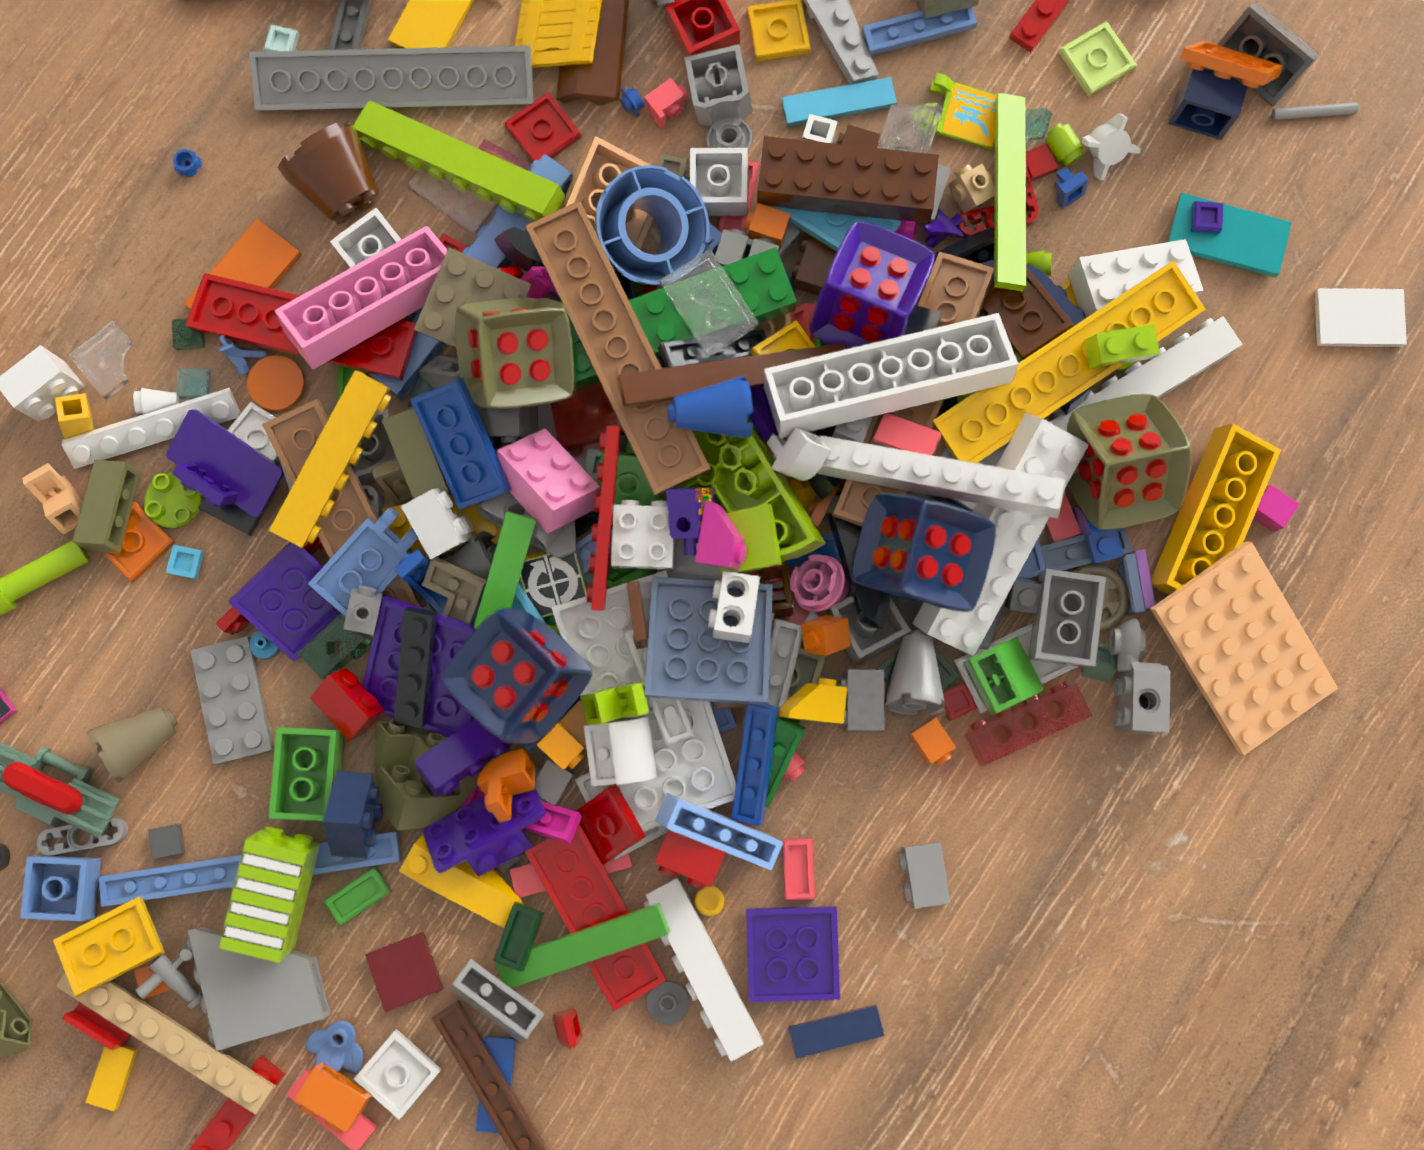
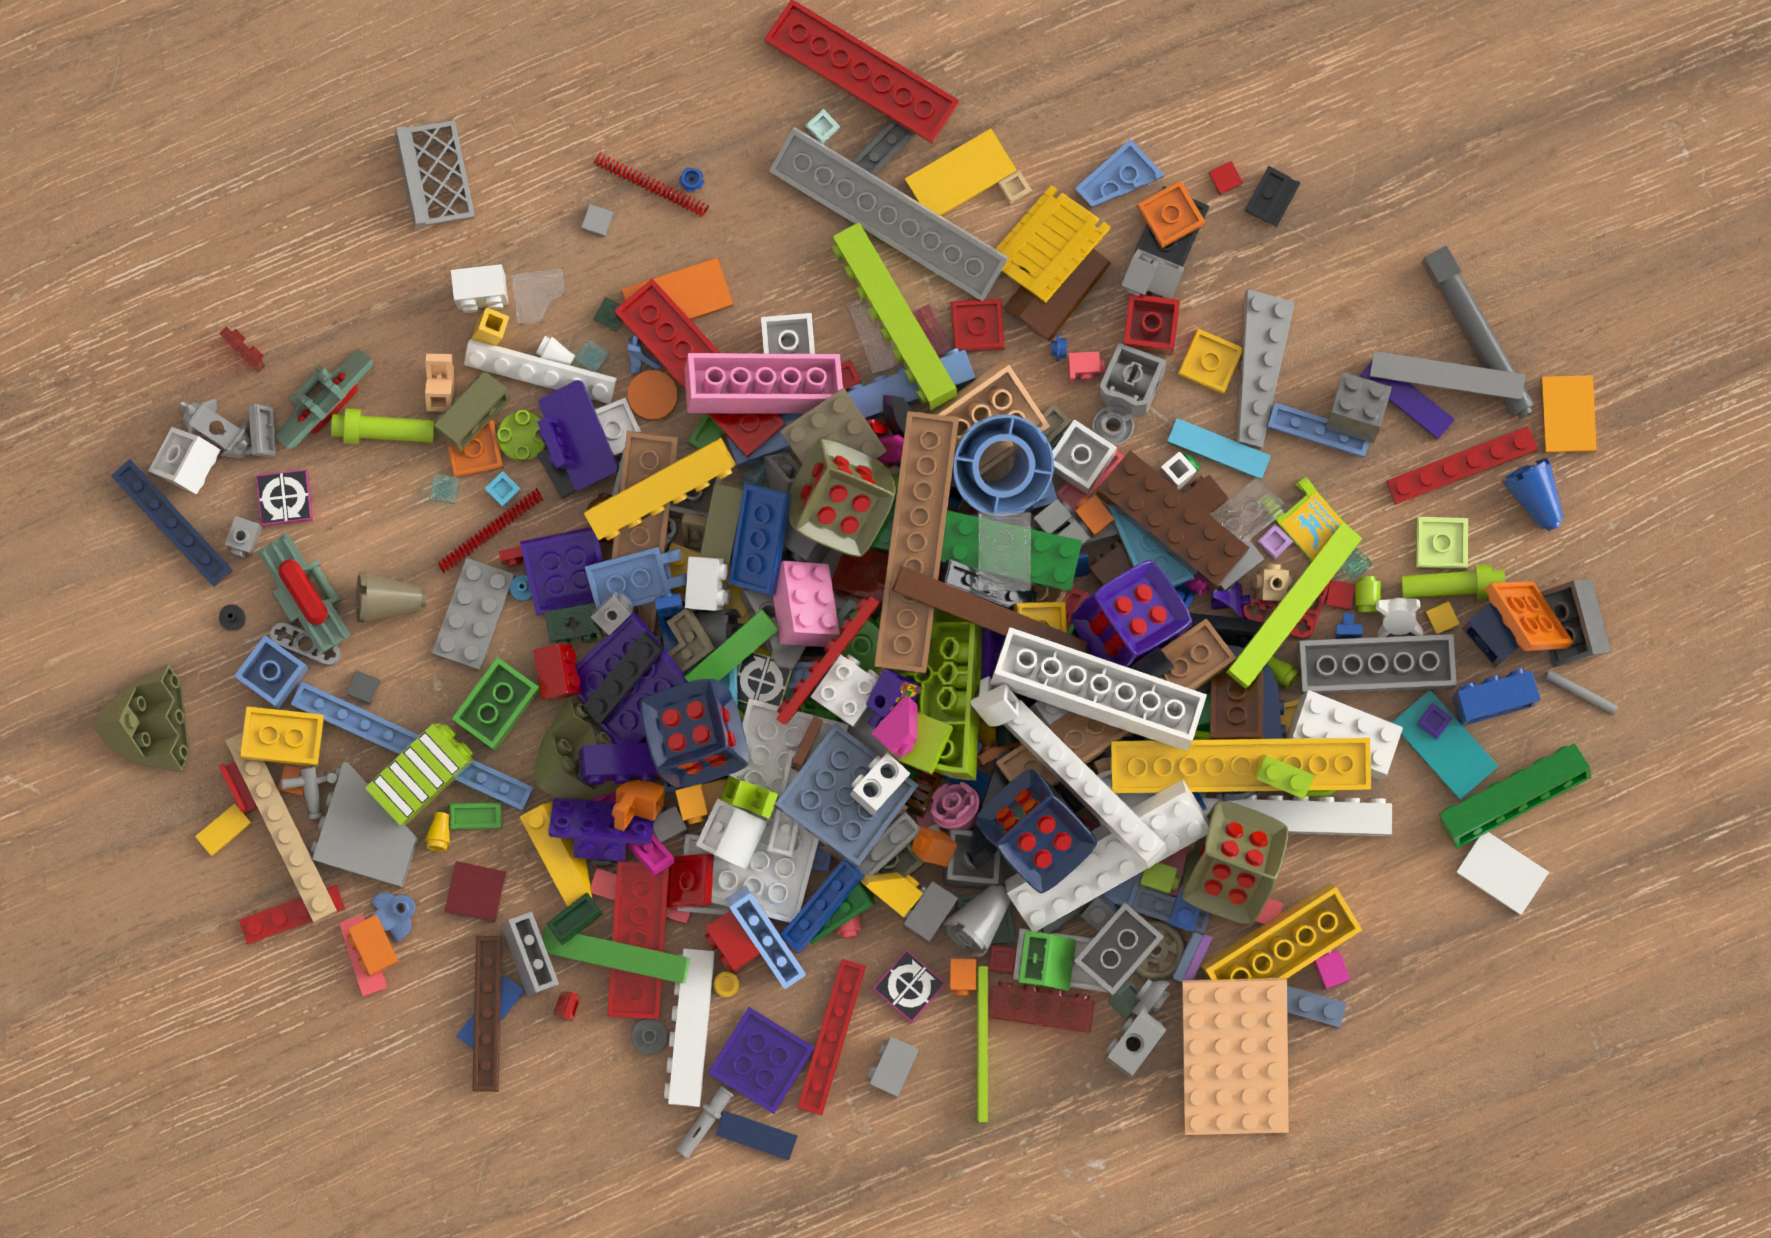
camera: 30 degrees right, 0 degrees up
reddish brown cone [278,122,378,225] -> none
dark blue brick [322,771,383,859] -> none
white plate [354,1029,442,1120] -> none
blue cone [667,376,753,438] -> none
coral tile [782,838,815,900] -> none
coral tile [874,413,941,456] -> none
none -> yellow cone [425,812,450,852]
none -> clear light blue plate [430,474,460,504]
none -> red piece [438,487,543,573]
none -> light grey tile [582,204,614,237]
none -> red piece [593,152,709,217]
none -> light grey pin [676,1086,734,1159]
none -> red plate [797,959,866,1115]
none -> tile [873,950,946,1023]
none -> lime tile [977,966,988,1123]
none -> lime brick [1139,862,1180,895]
none -> lavender tile [1257,524,1293,560]
none -> sand blue plate [1287,986,1346,1028]
none -> light grey brick [1297,634,1457,696]
none -> lime piece [1401,564,1505,600]
none -> yellow tile [1425,601,1460,635]
none -> green brick [1439,743,1591,849]
none -> blue brick [1452,668,1541,726]

